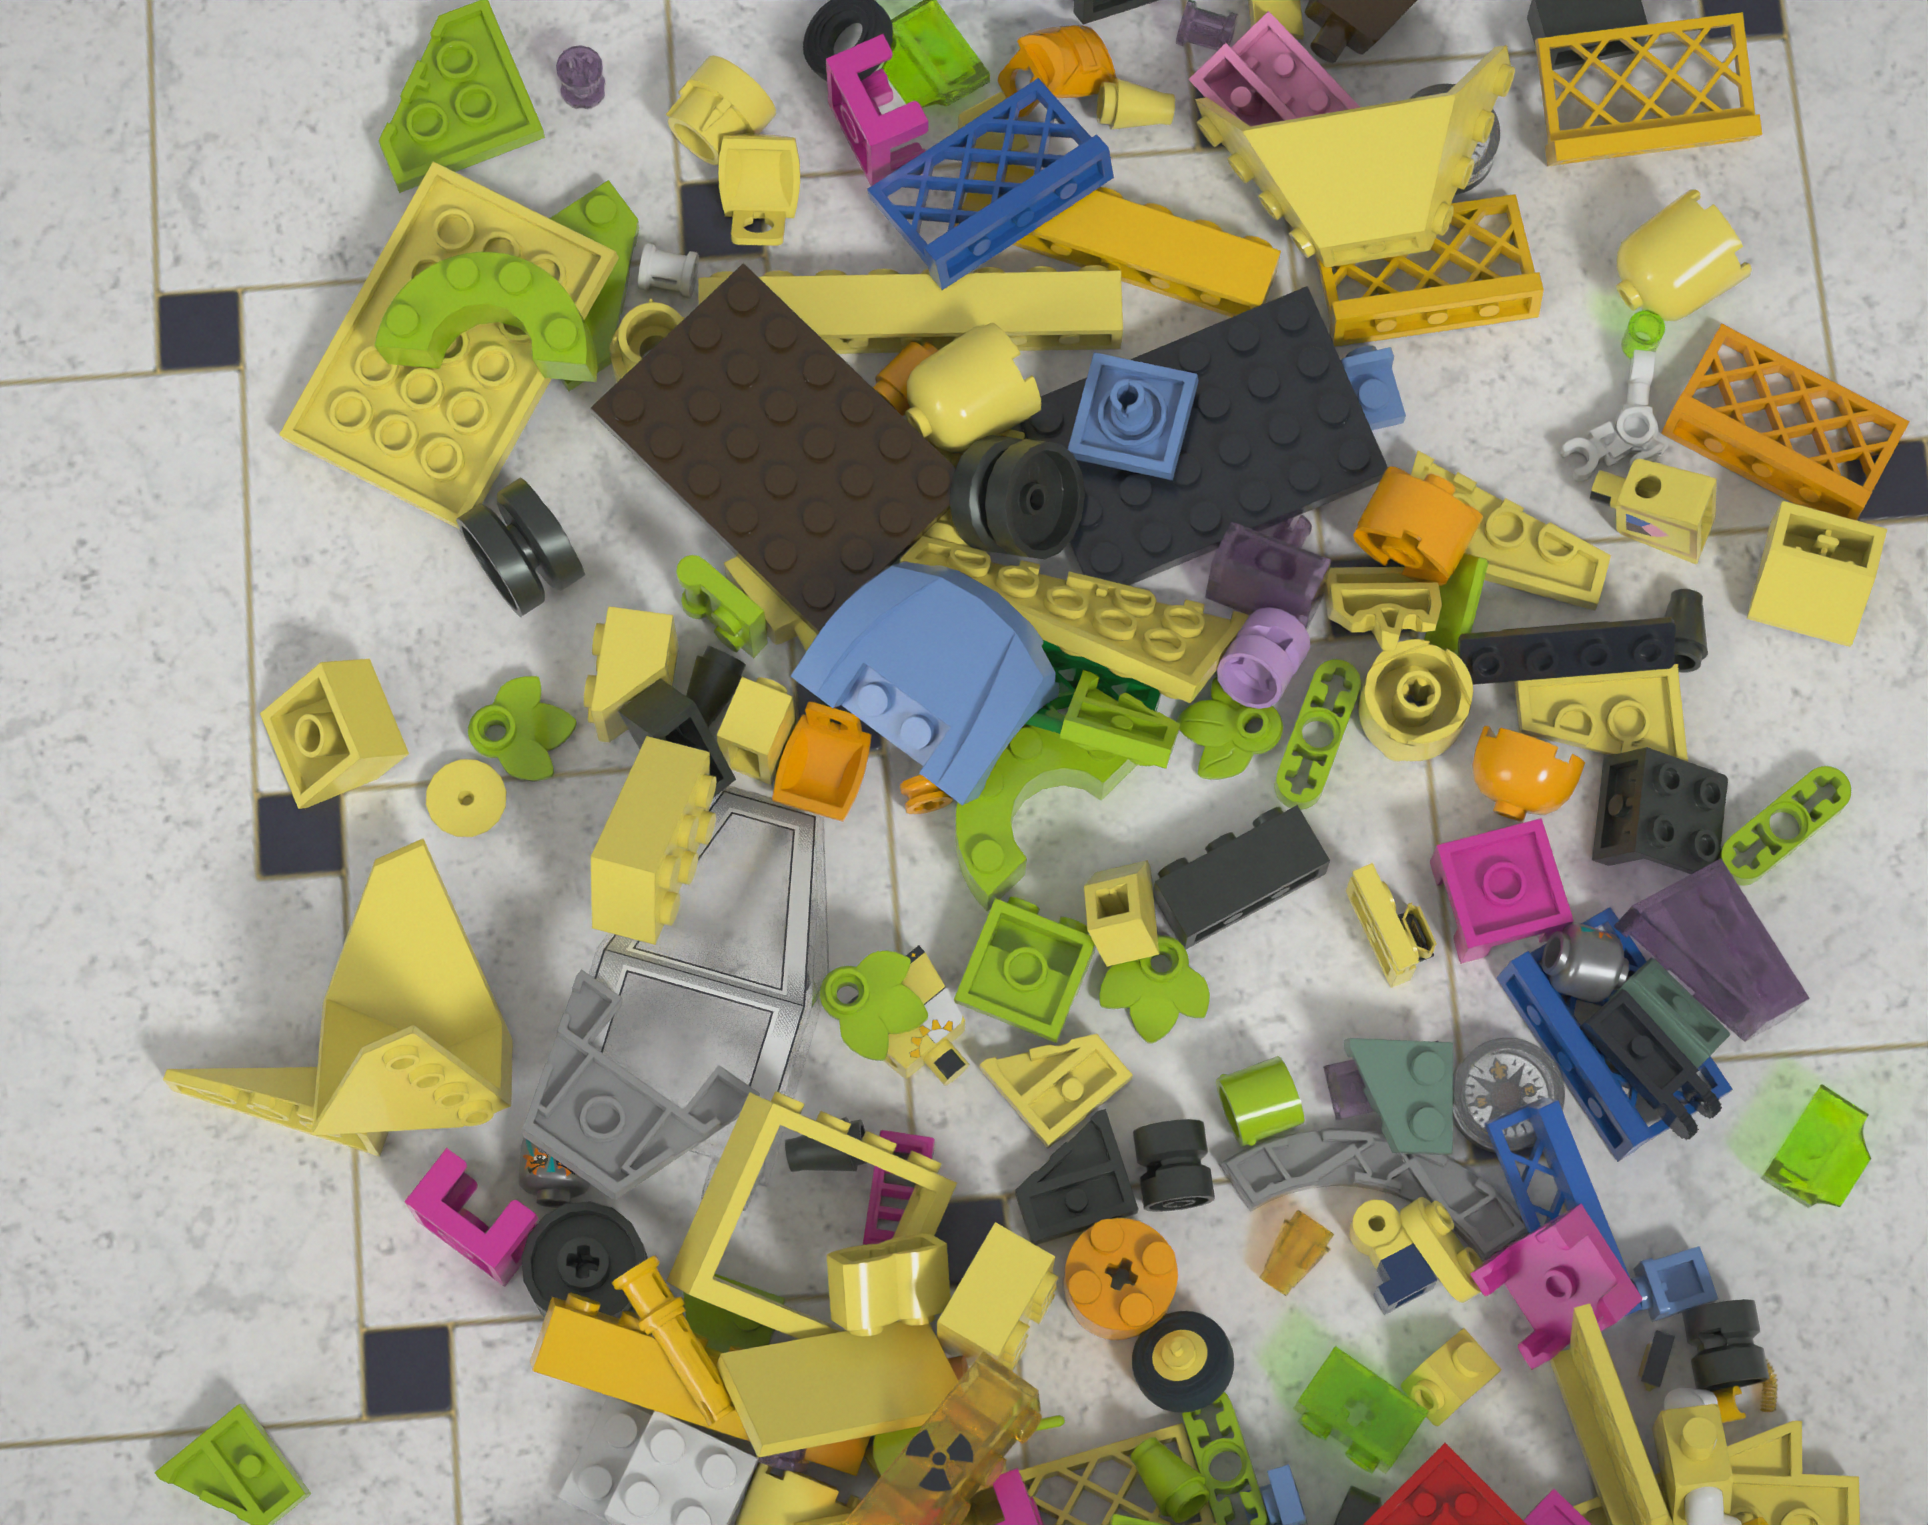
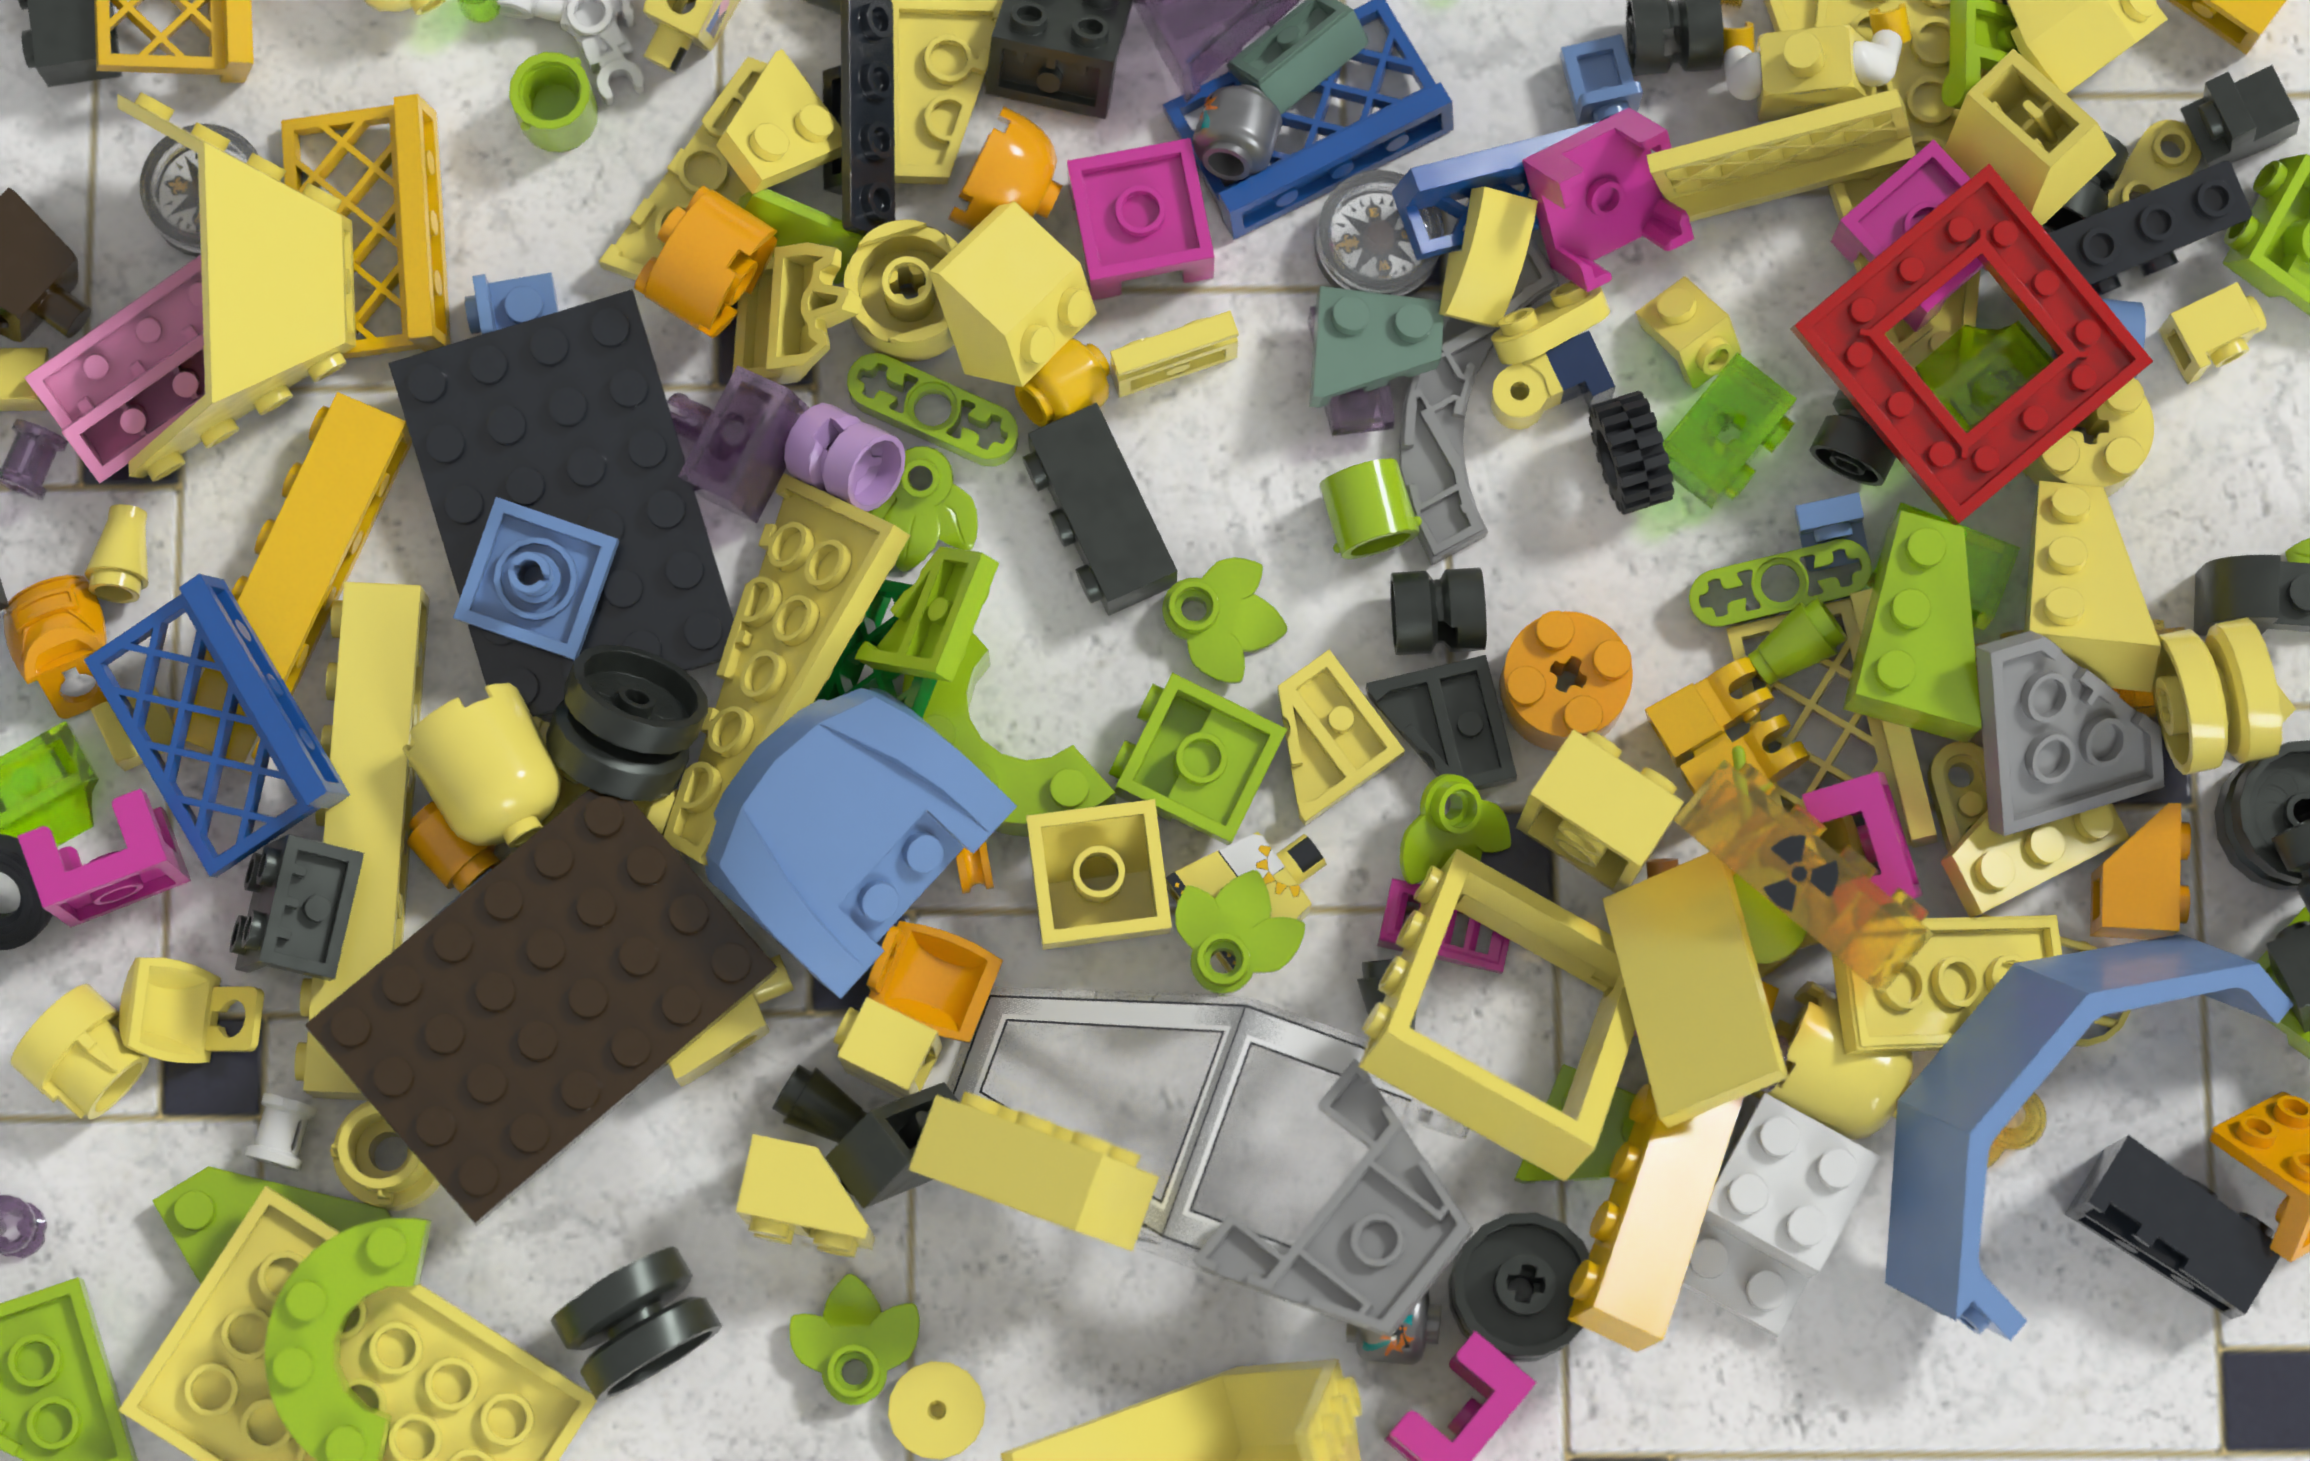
camera: 85 degrees left, 5 degrees up
yellow pin [611,1255,735,1426] -> none
lime plate [676,555,768,659] -> none
light yellow brick [827,1234,950,1336] -> none
light yellow slope [1084,860,1159,967] -> none
black wheel [1132,1311,1234,1413] -> none
clear yellow cone [1259,1210,1334,1297] -> none
light yellow piece [1398,903,1437,962] -> none
black hinge [1579,988,1722,1140] -> none
black piece [1638,1330,1675,1392] -> none
none -> pearl dark grey bracket [230,834,364,981]
none -> lime piece [509,52,598,152]
none -> light yellow wing [716,49,842,194]
none -> light yellow slope [929,201,1097,387]
none -> yellow head [1015,338,1110,427]
none -> light yellow slope [1026,799,1172,950]
none -> lime plate [1399,774,1511,885]
none -> light yellow slope [1439,186,1538,328]
none -> black tyre [1588,391,1674,515]
none -> yellow legs [1645,657,1810,824]

